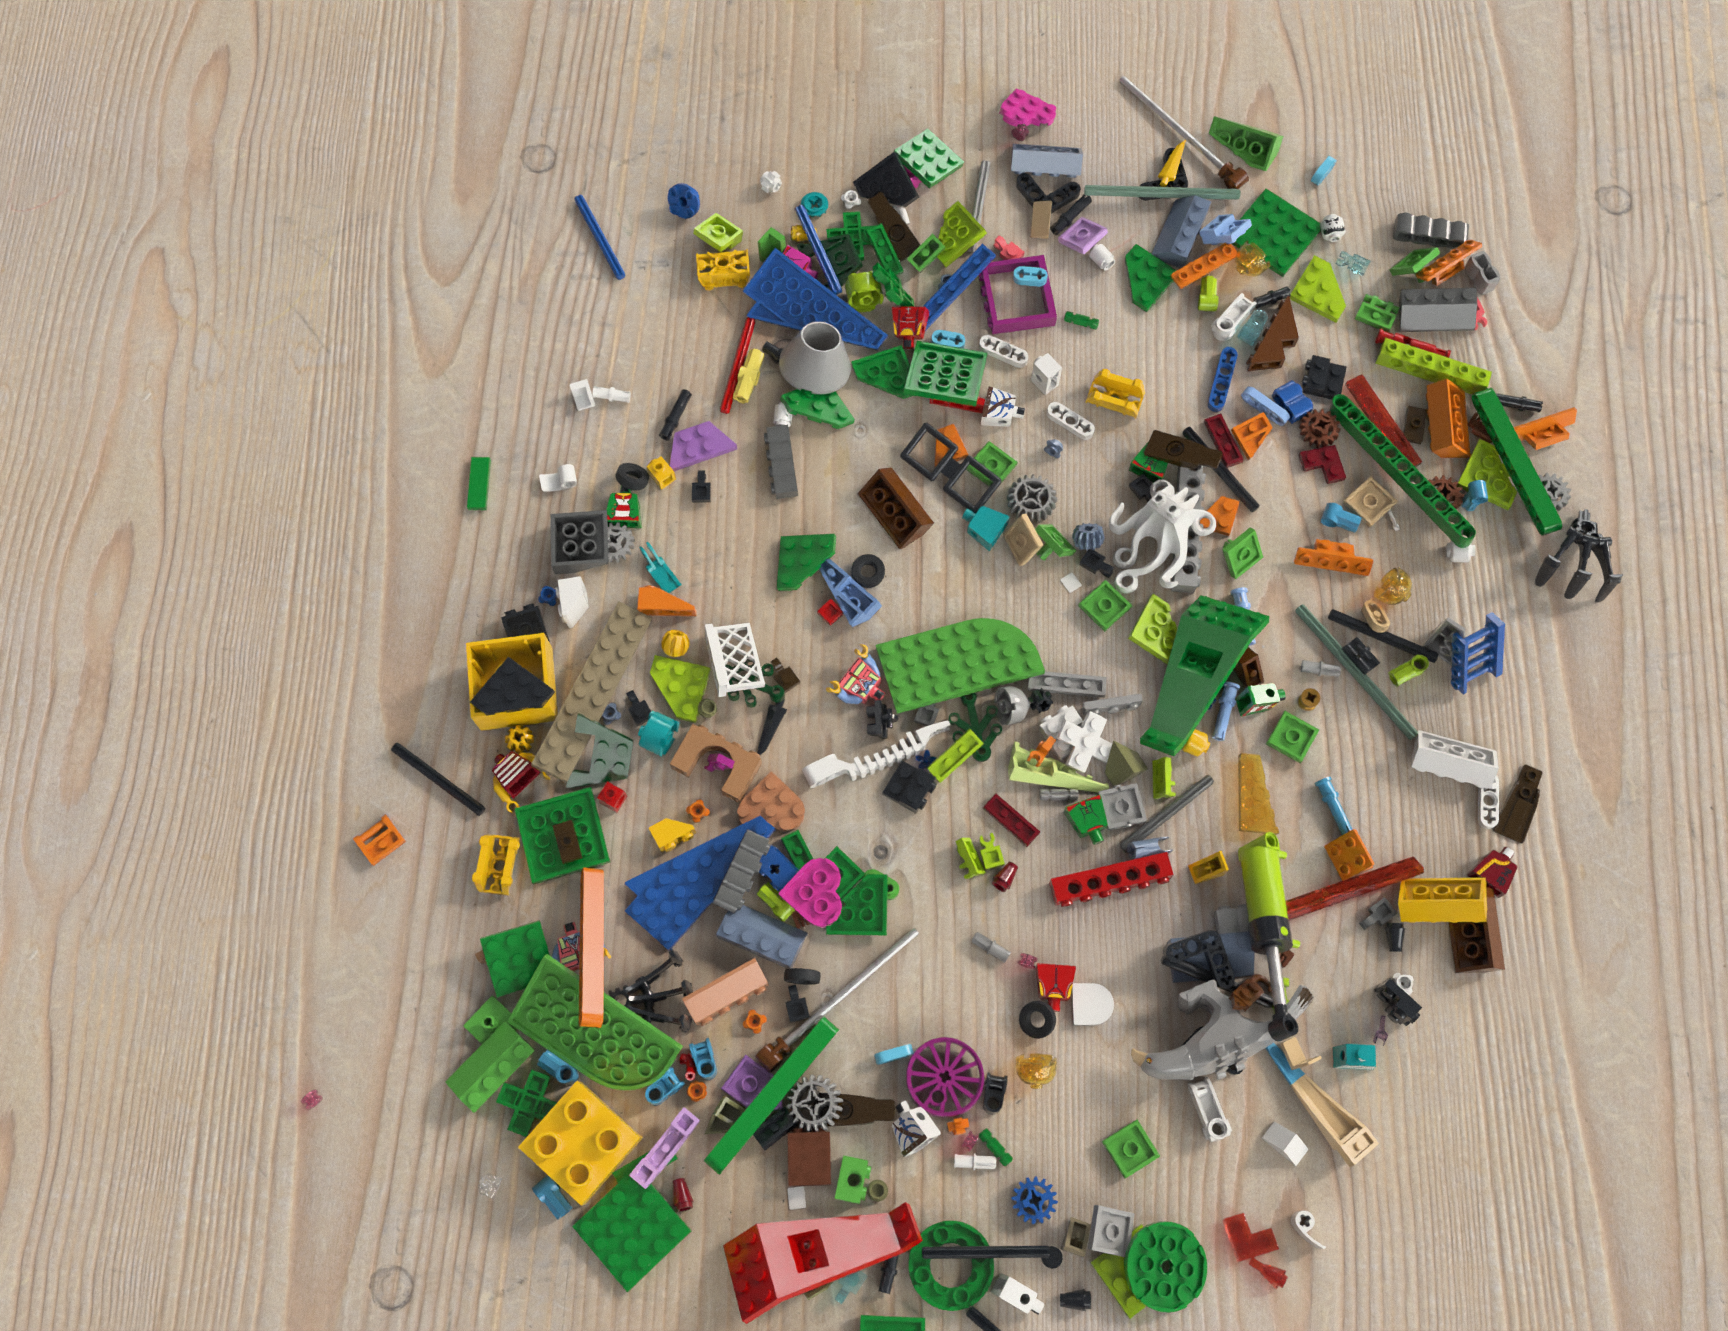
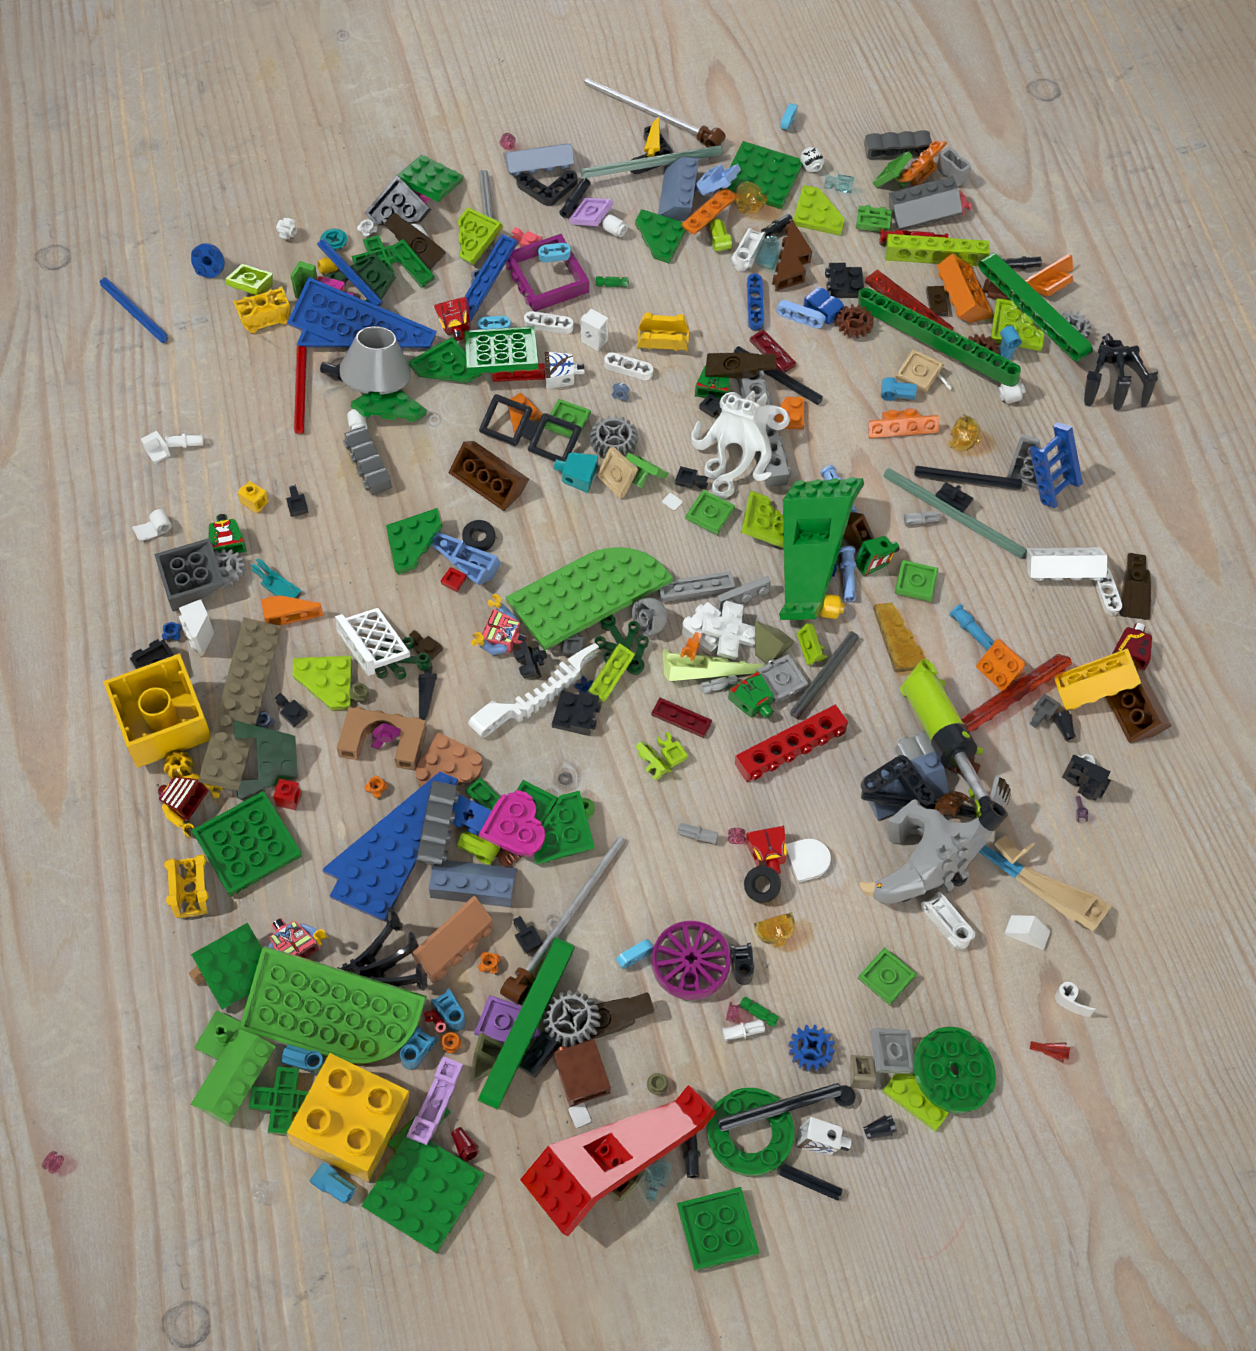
camera: 20 degrees left, 10 degrees down
orange plate [353,814,406,866] -> none
black axle [391,743,485,816] -> none
green tile [467,457,491,510] -> none
black plate [470,657,555,716] -> none
dark brown plate [553,820,583,864] -> none
beam [579,868,604,1028] -> none
black tyre [615,463,649,491] -> none
teal brick [638,710,679,757] -> none
yellow slope [649,818,696,852] -> none
black pin [659,389,692,441] -> none
yellow piece [661,630,690,657] -> none
medium lavender wing [670,421,737,471] -> none
light yellow piece [733,349,765,404] -> none
black tyre [784,968,821,985] -> none
bright green brick [835,1155,872,1204] -> none
lime brick [845,271,884,312] -> none
green plate [872,262,914,307] -> none
white torso [892,1101,941,1157] -> none
bright green brick [907,233,946,273] -> none
orange plate [946,1117,969,1135] -> none
dark red cone [992,862,1018,892] -> none
dark pink plate [999,88,1056,127] -> none
black gear [1028,688,1053,713] -> none
tan slope [1030,201,1052,239] -> none
sand blue gear [1072,523,1105,550] -> none
sand blue piece [1127,837,1173,860] -> none
yellow slope [1188,851,1229,884] -> none
bright green wedge [1208,116,1284,171] -> none
bright green tile [1222,527,1263,579] -> none
clear red plate [1222,1213,1279,1262] -> none
orange wing [1231,412,1273,460] -> none
dark red plate [1298,445,1346,484] -> none
pearl gold wheel [1298,688,1321,711] -> none
teal torso [1333,1044,1376,1070] -> none
tan plate [1361,600,1390,633] -> none
lime piece [1388,655,1429,687] -> none

